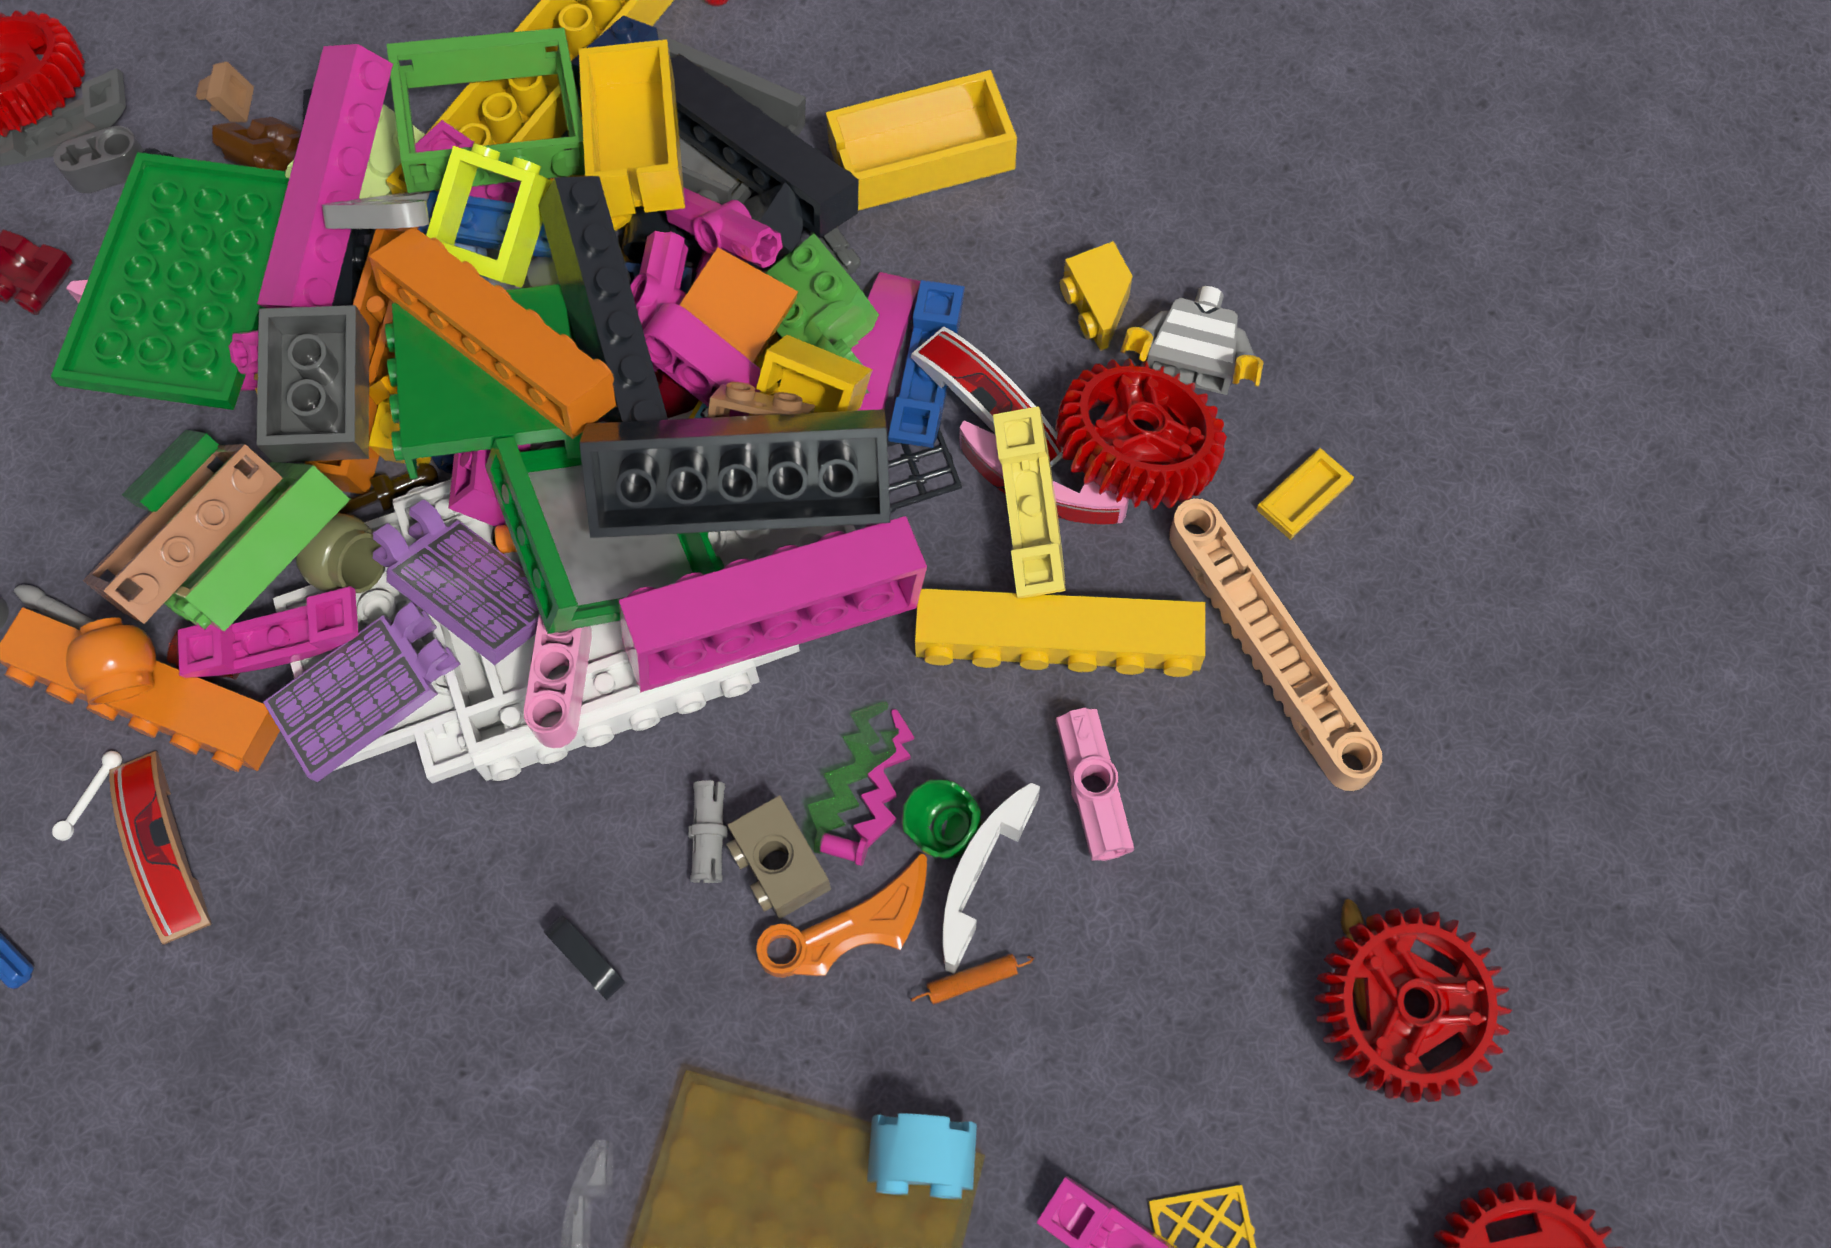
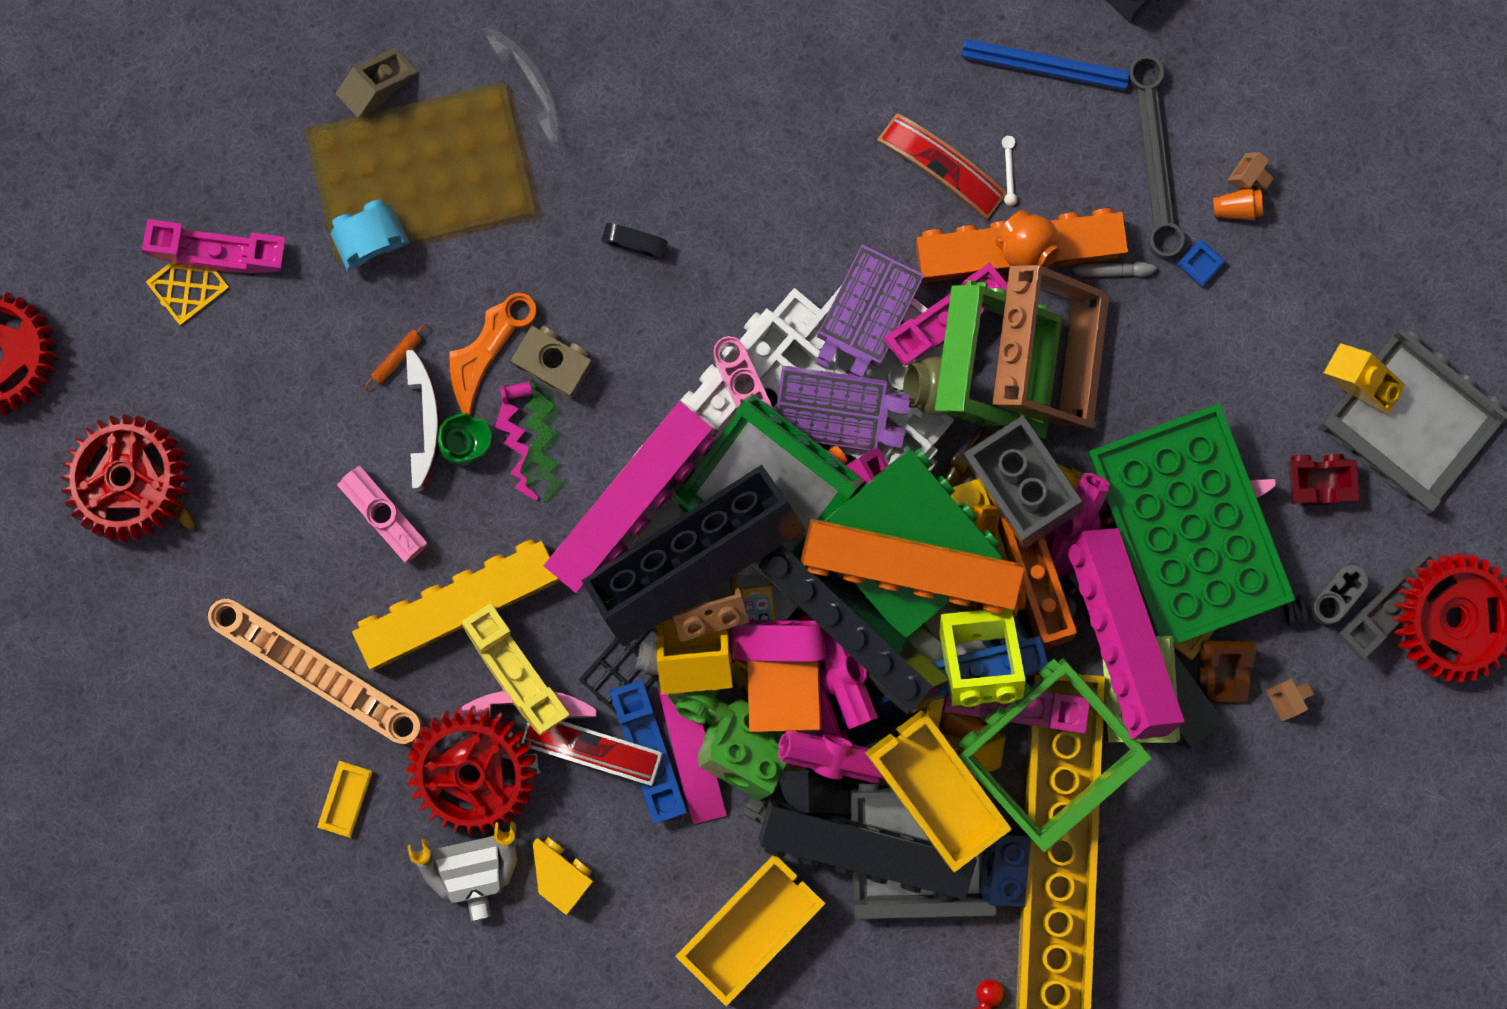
camera: 150 degrees right, 15 degrees up
green tile [122,430,219,513] -> none
light grey beam [322,191,431,229] -> none
light grey pin [688,781,728,883] -> none

